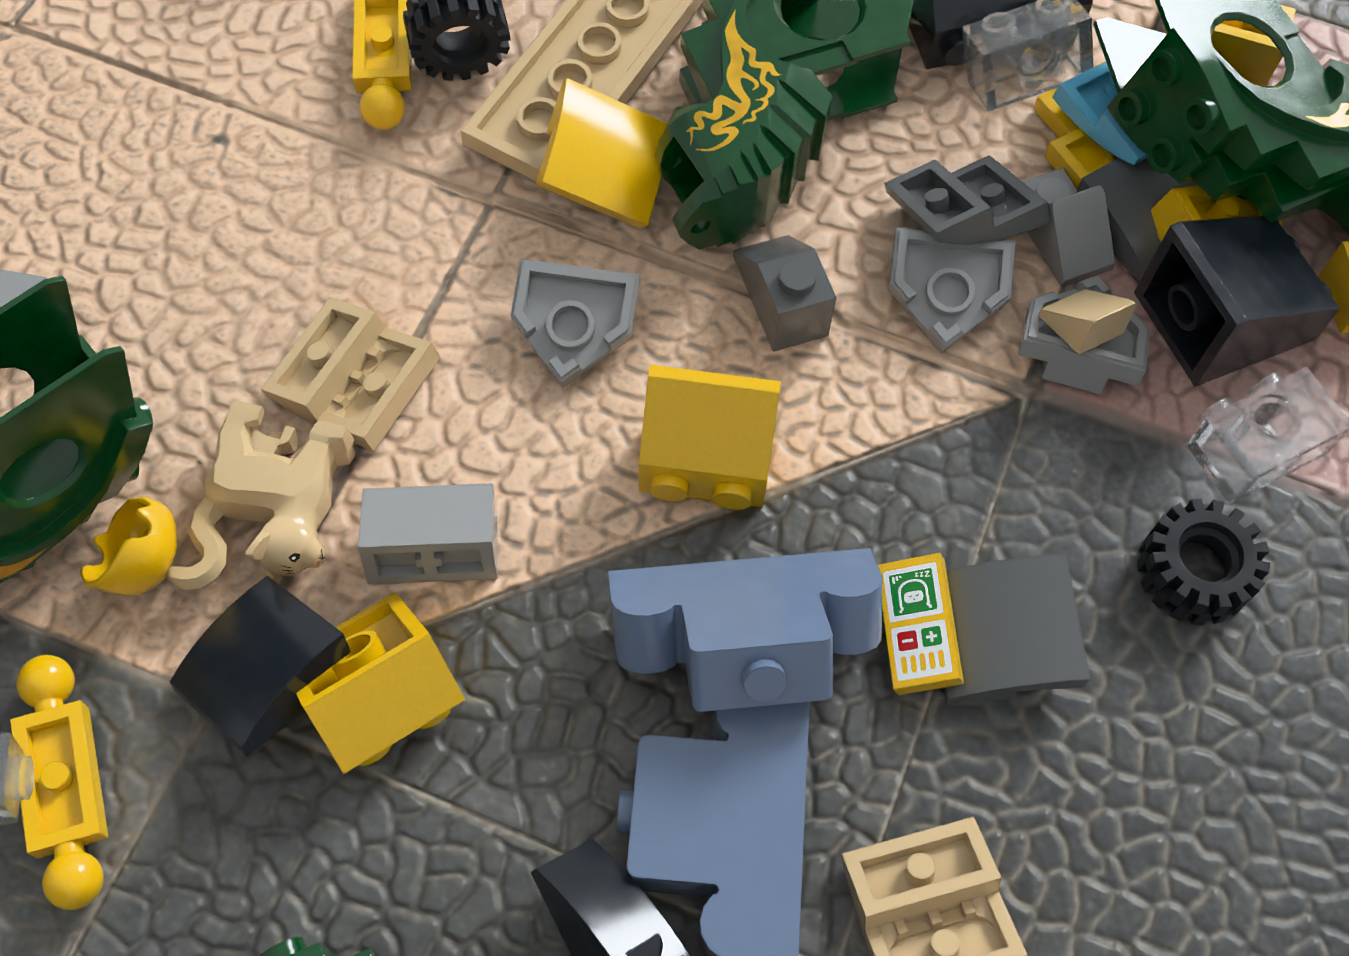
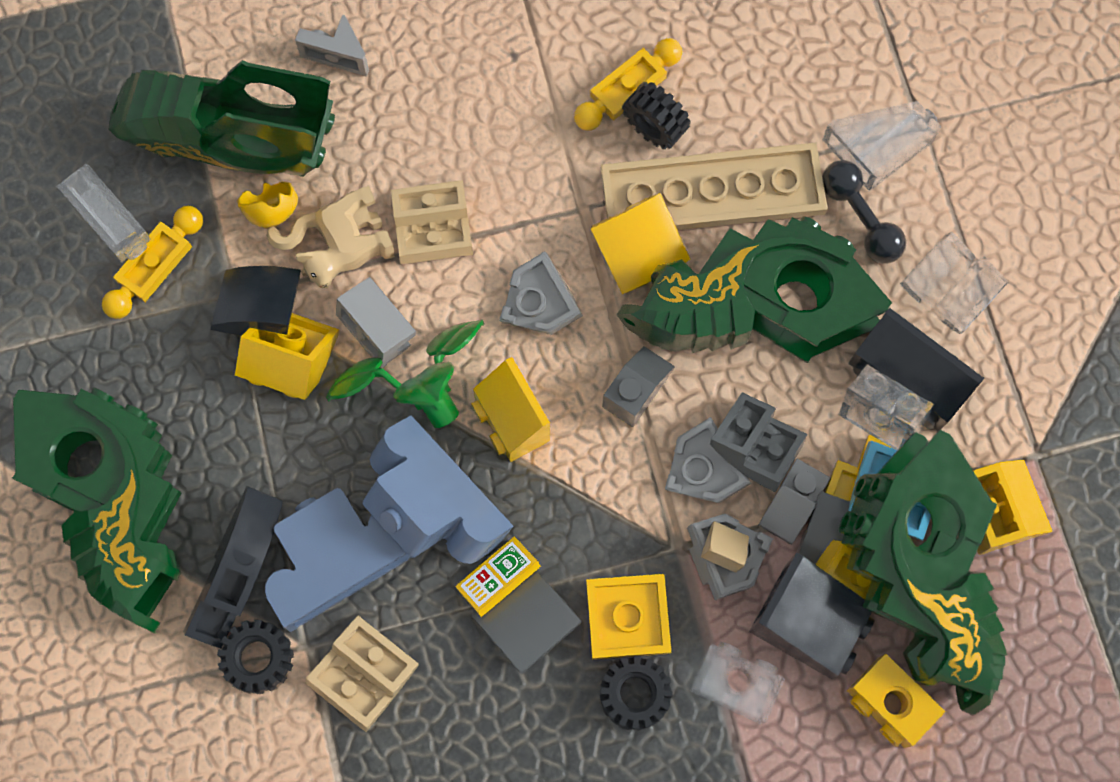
camera: 55 degrees right, 10 degrees up
none -> green plant [326,319,485,428]
none -> yellow plate [586,574,671,660]

